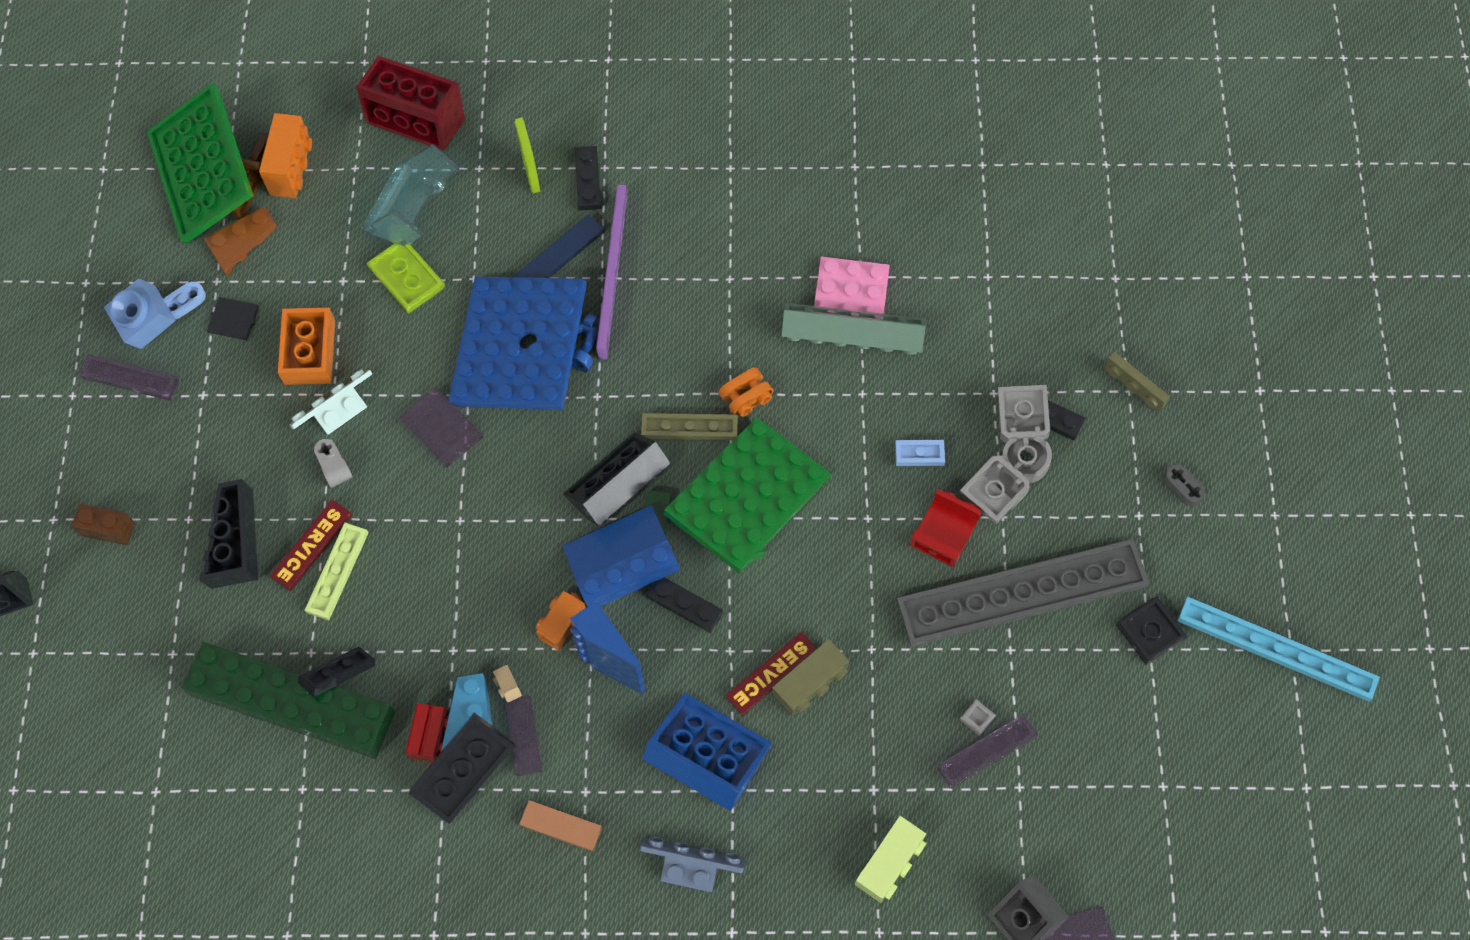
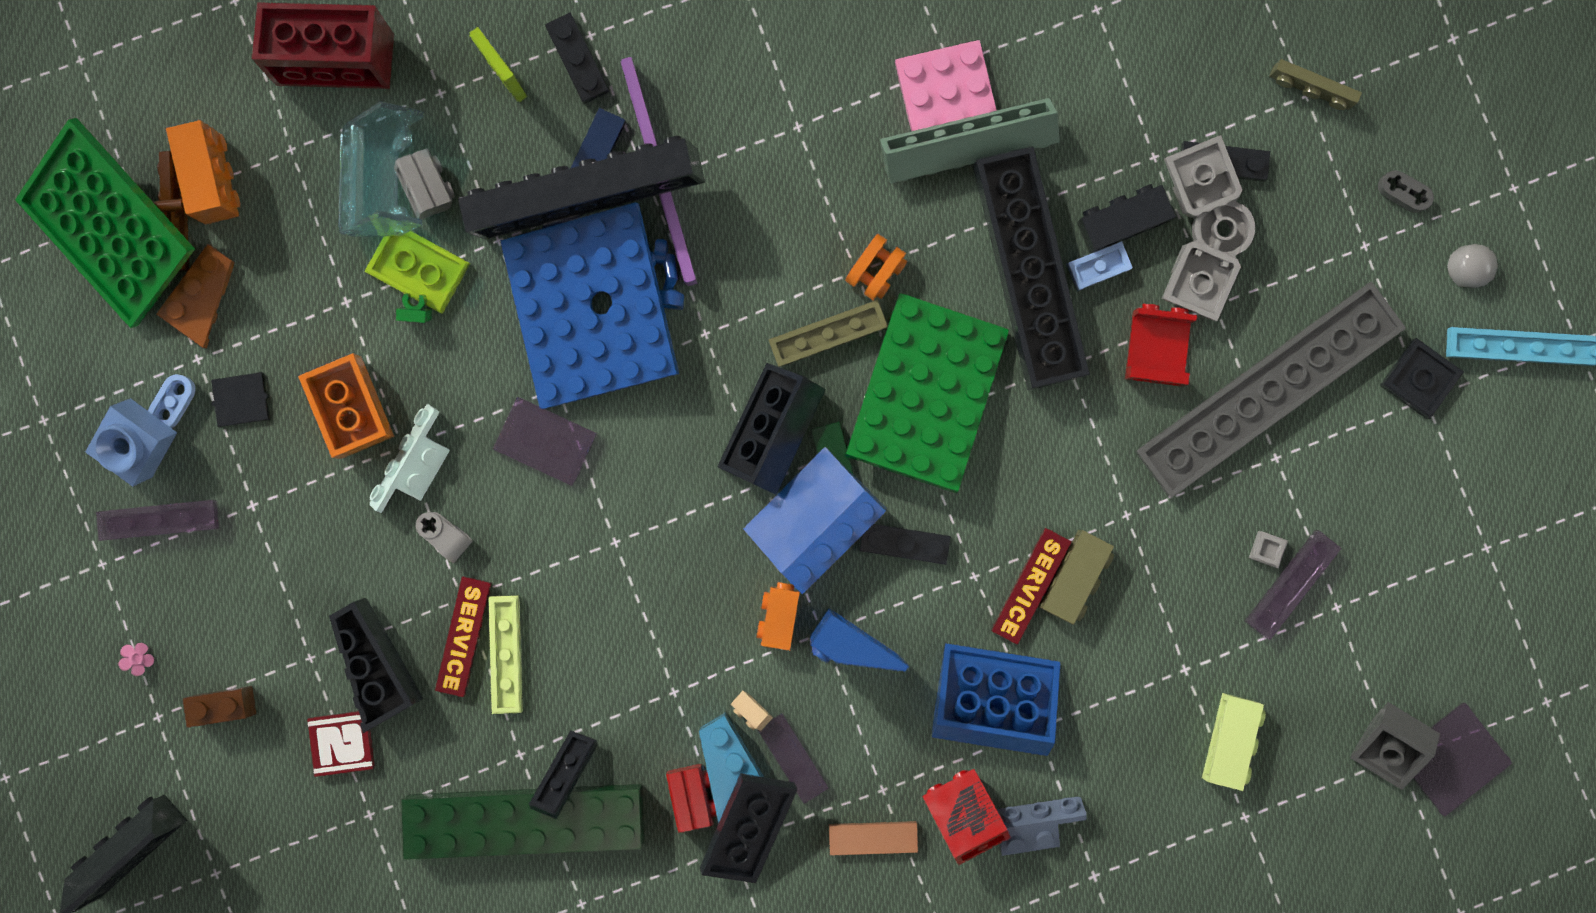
camera: 25 degrees left, 20 degrees up
none -> bright pink plant [118,643,154,676]
none -> tile [307,711,375,777]
none -> light grey brick [394,149,454,220]
none -> green tile [396,293,432,323]
none -> black brick [458,136,705,240]
none -> red panel [922,769,1011,866]
none -> black brick [973,146,1090,391]
none -> black brick [1077,184,1176,254]
none -> light grey hair [1447,244,1498,288]

